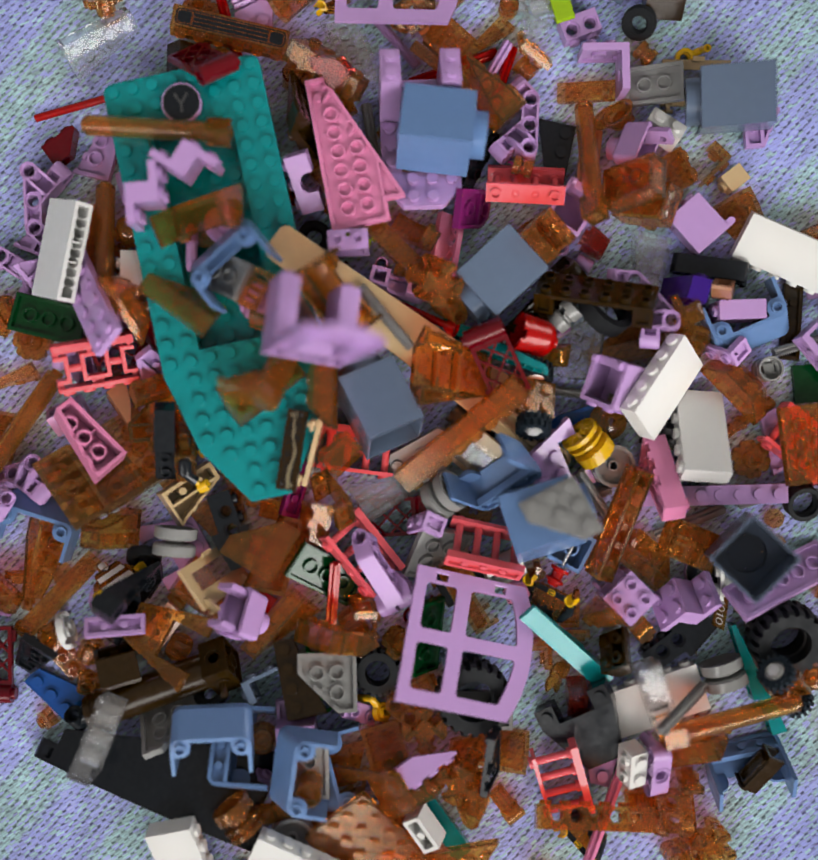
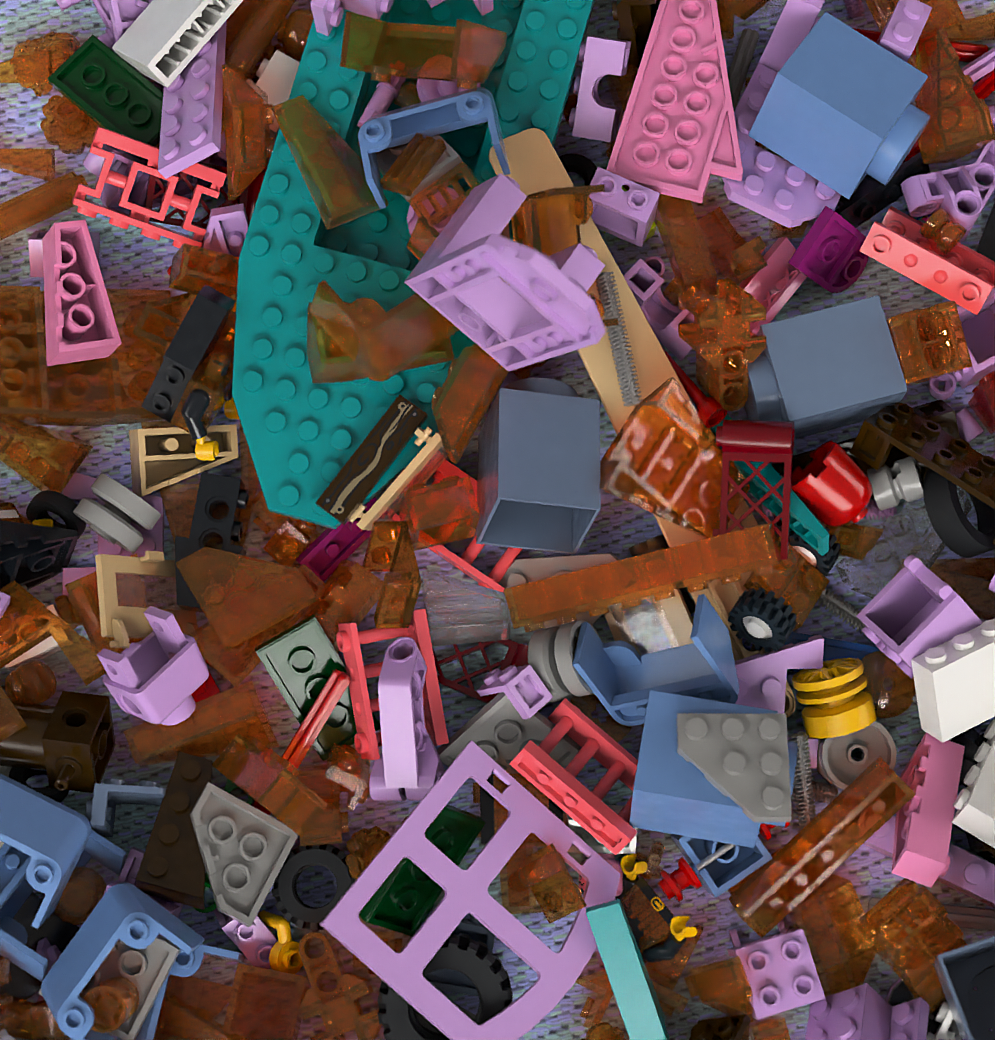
camera: 35 degrees right, 10 degrees down
nougat slope [106,366,131,429] -> none
none -> clear orange tile [380,133,447,196]
none -> clear orange hinge [508,843,587,924]

